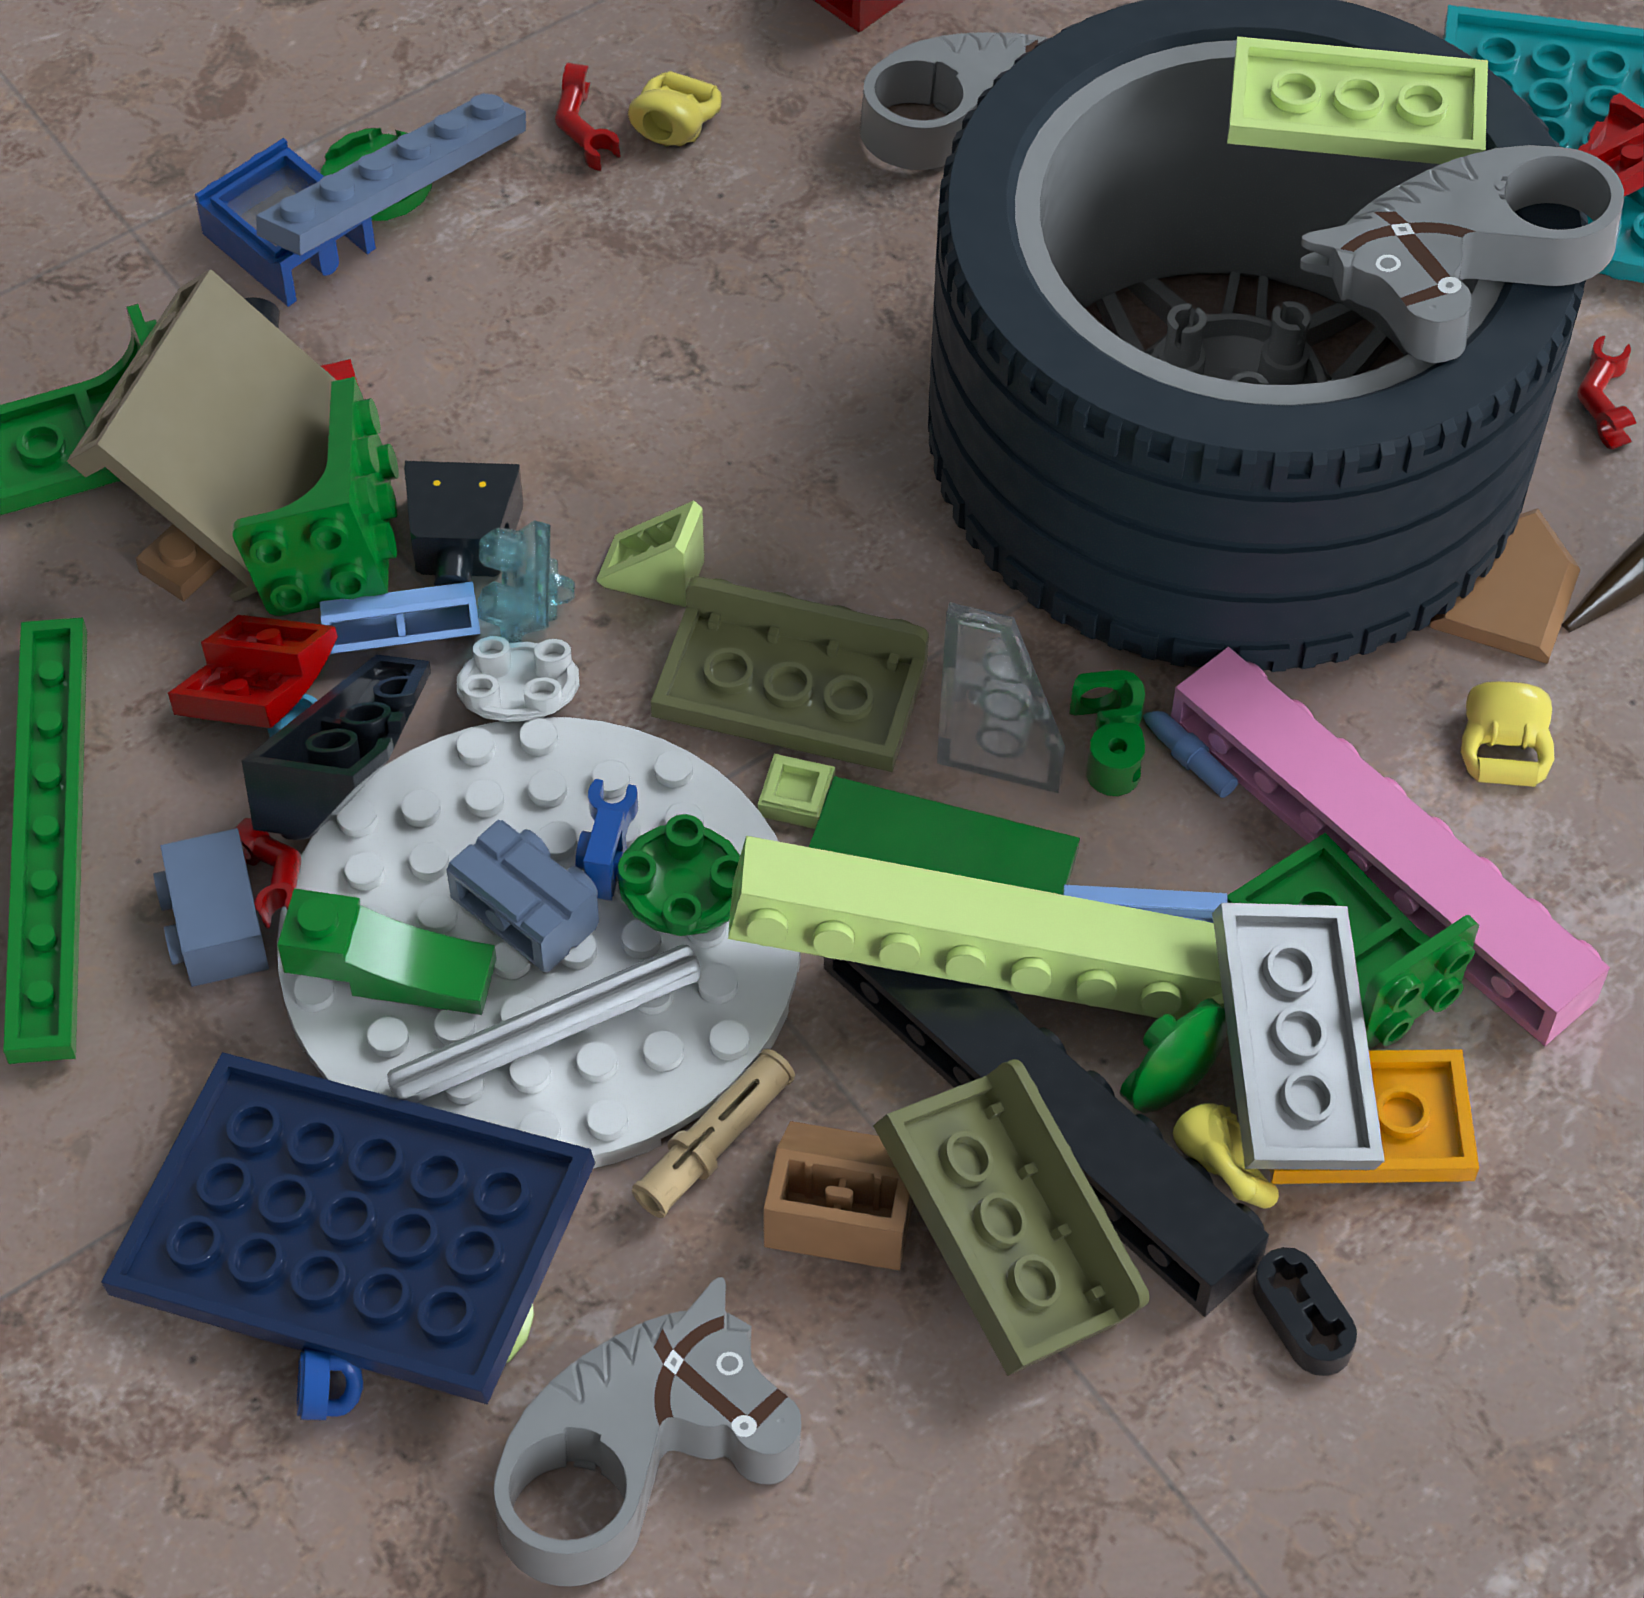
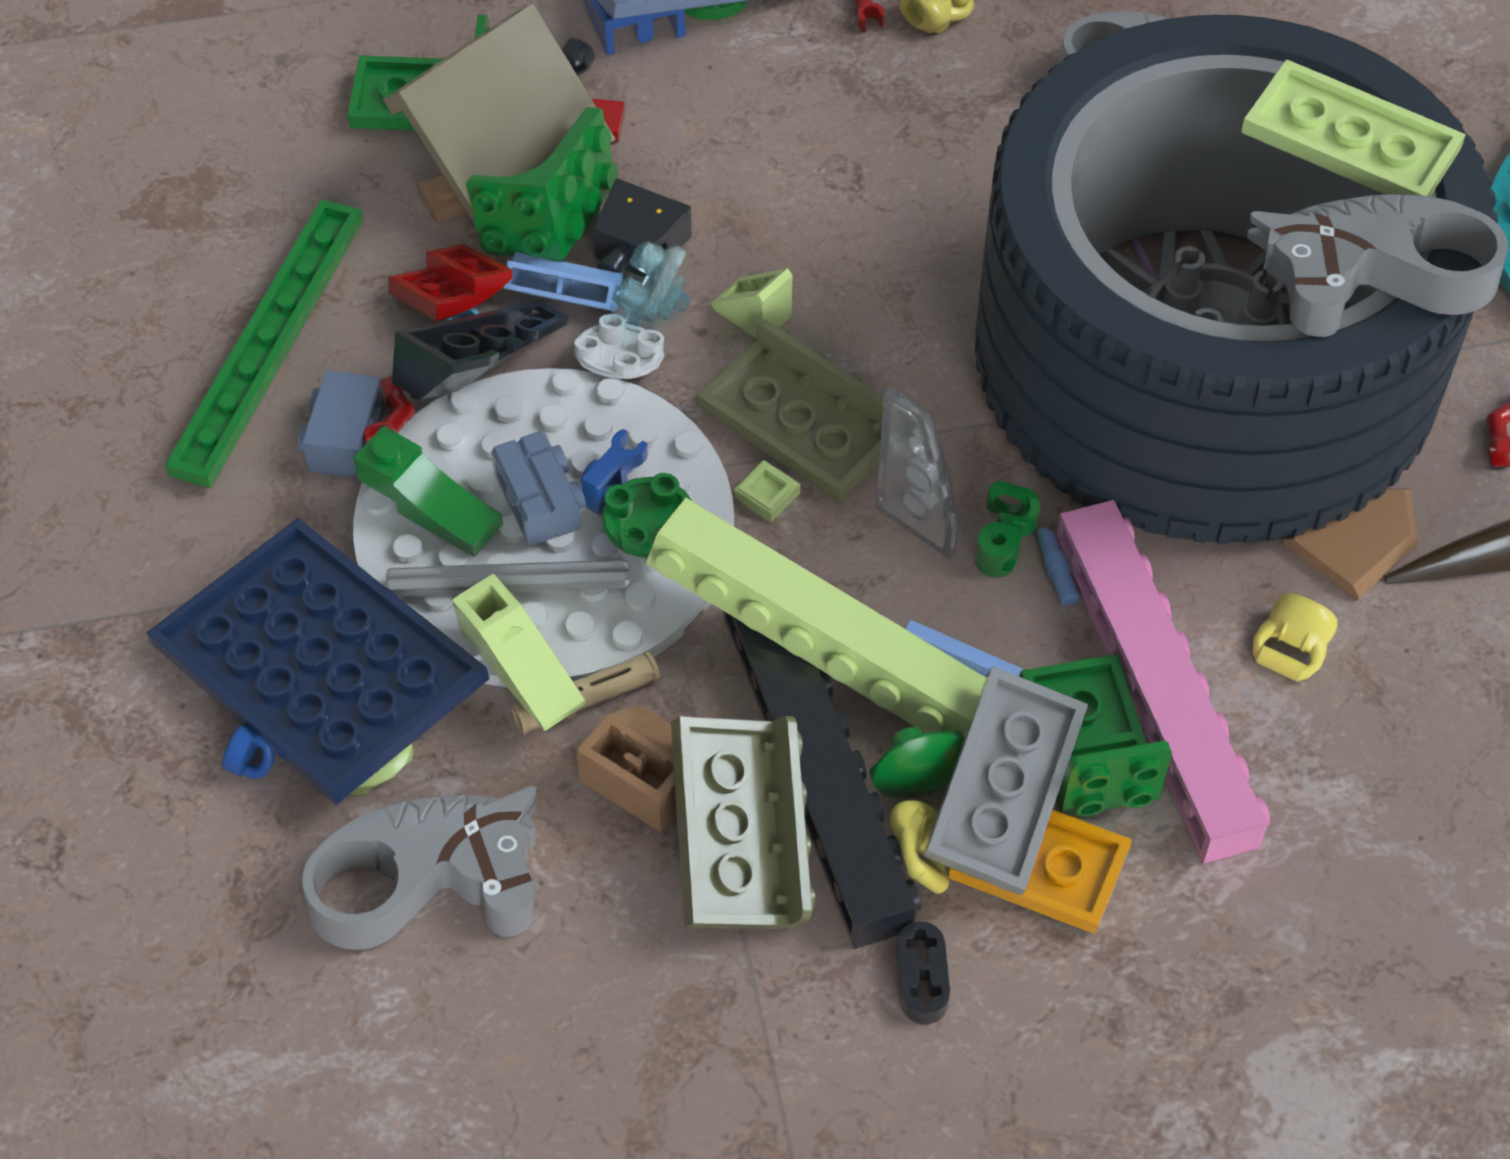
camera: 25 degrees right, 0 degrees up
green tile [809,776,1080,895] -> none
none -> yellowish green slope [452,573,586,732]

